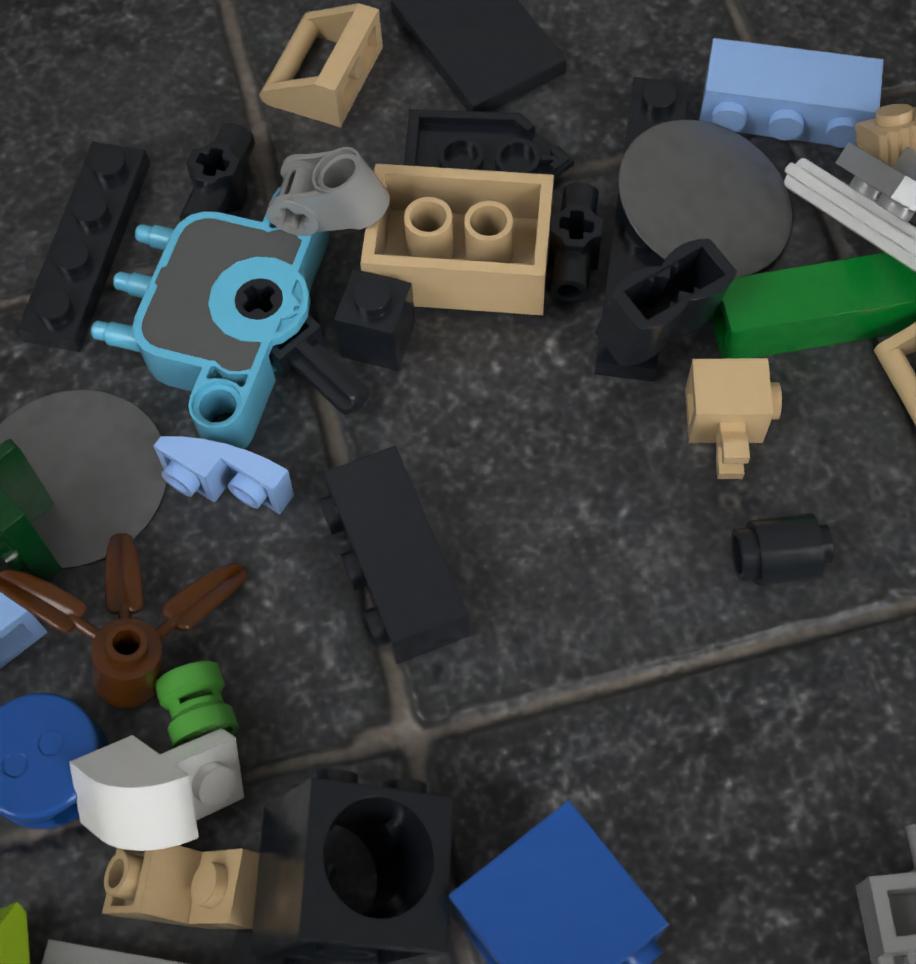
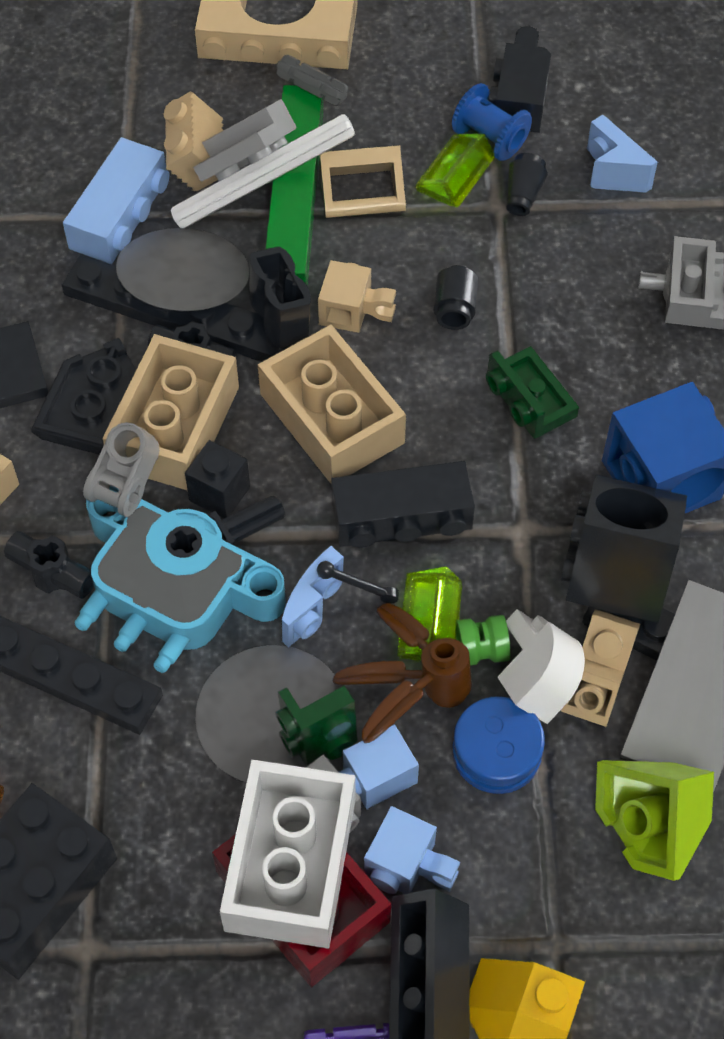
camera: 80 degrees left, 5 degrees down
none -> tan brick [258,325,406,483]
none -> black hinge [317,561,399,604]
none -> clear neon green slope [397,566,462,661]
none -> dark green bracket [485,346,579,439]

